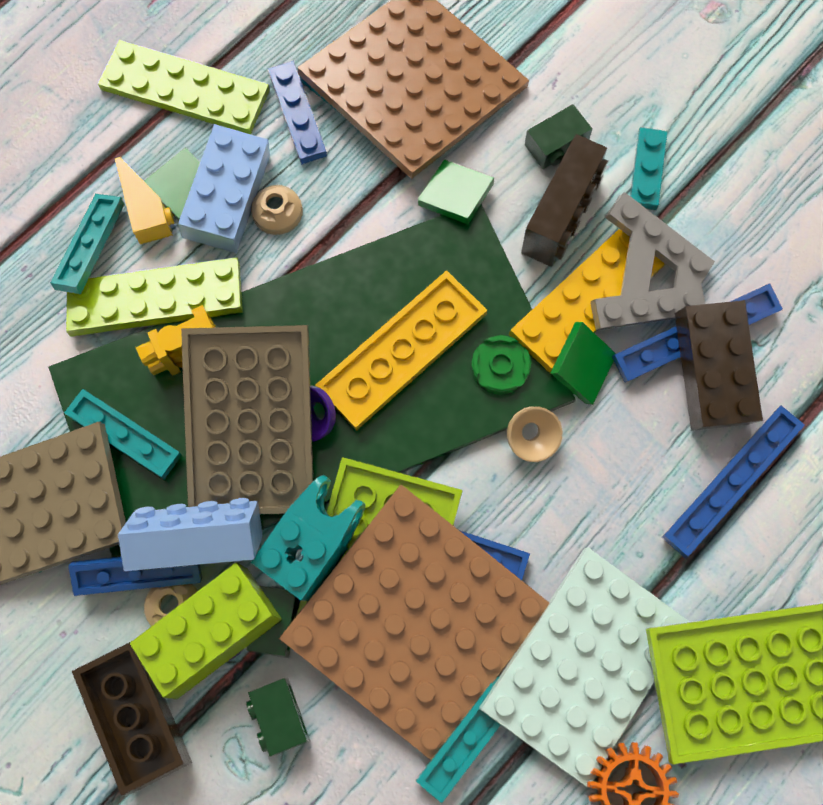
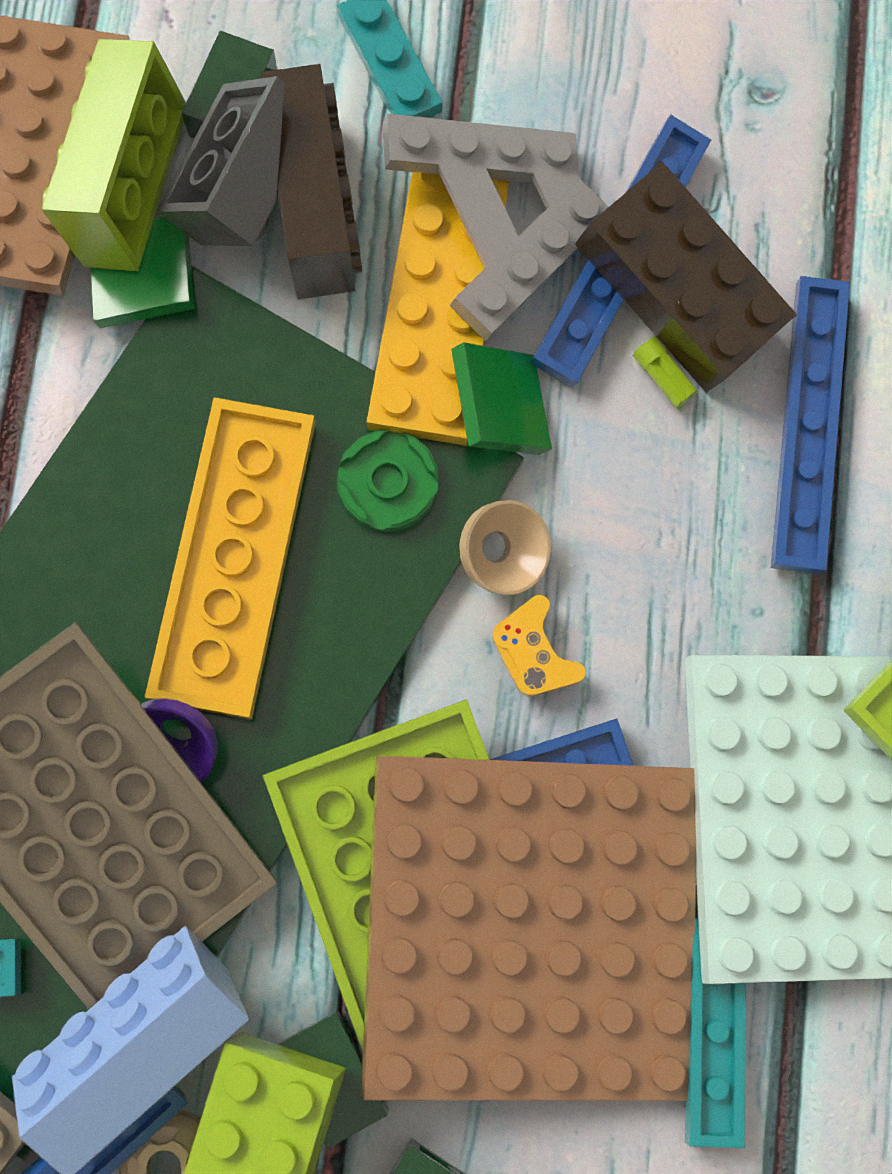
camera: 40 degrees left, 5 degrees up
teal brick [251,475,366,601] -> none
none -> lime brick [42,39,186,271]
none -> dark grey slope [156,76,285,246]
none -> yellow piece [492,595,586,697]
none -> lime piece [632,337,698,409]

